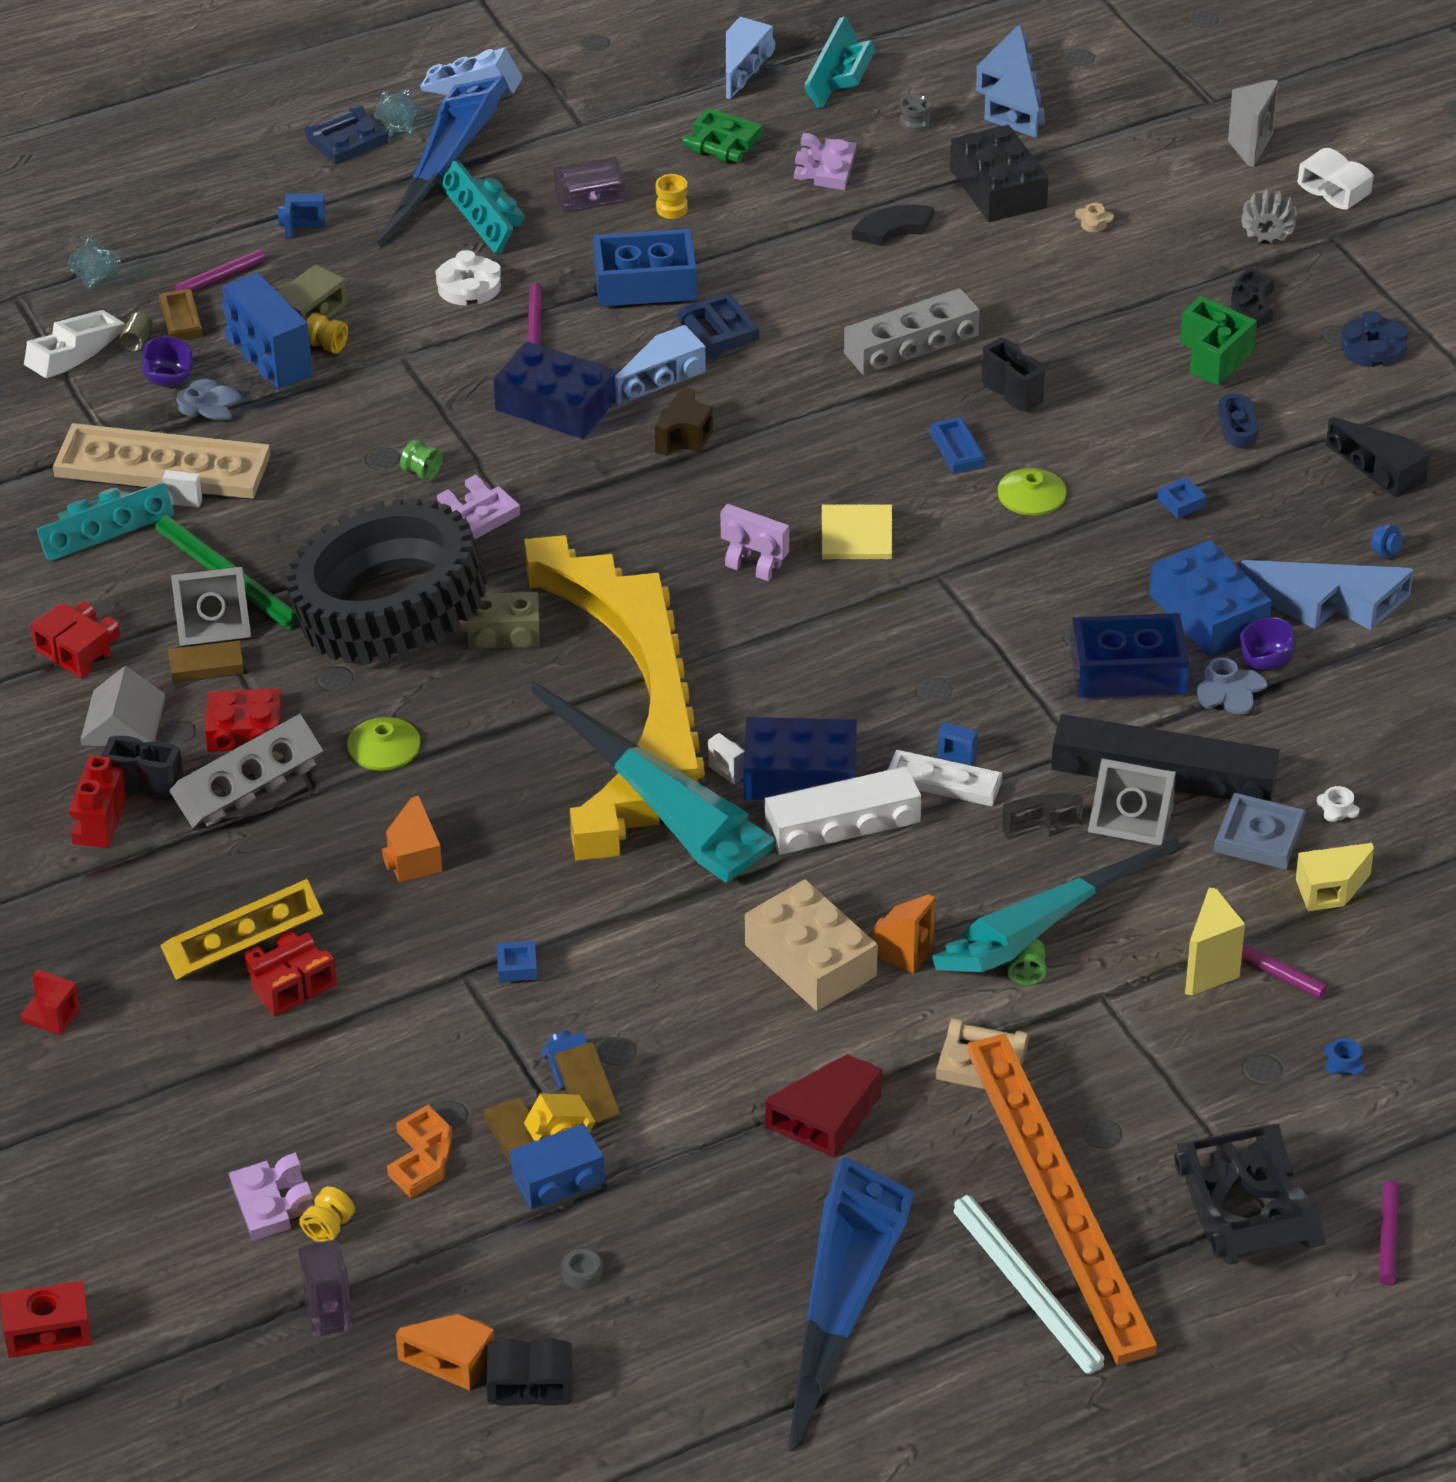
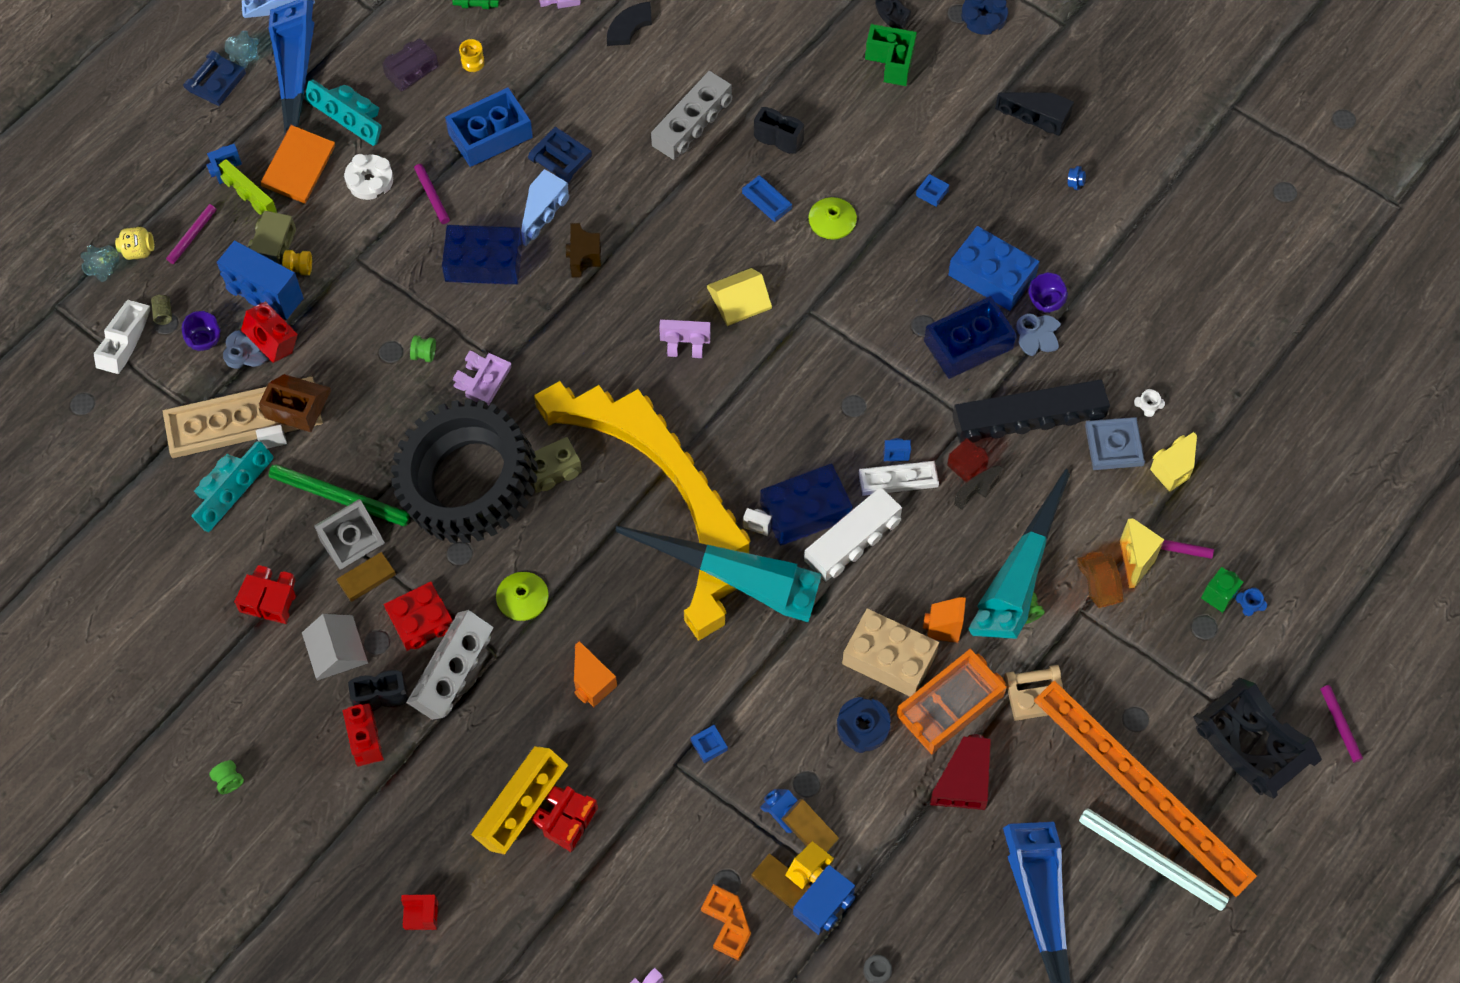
camera: 25 degrees left, 20 degrees up
pearl gold tile [159,289,203,341] -> none
light grey slope [1088,759,1176,845] -> none
dark blue plate [1218,393,1259,448] -> none
medium blue slope [1241,560,1413,630] -> none
none -> light yellow head [115,227,154,260]
none -> lime plate [219,159,277,215]
none -> red brick [241,301,298,363]
none -> reddish brown slope [259,374,331,432]
none -> orange tile [261,125,335,204]
none -> dark blue plate [837,697,890,753]
none -> door [896,649,1007,755]
none -> clear red brick [947,438,989,483]
none -> clear orange brick [1077,552,1124,608]
none -> green brick [1201,567,1243,613]

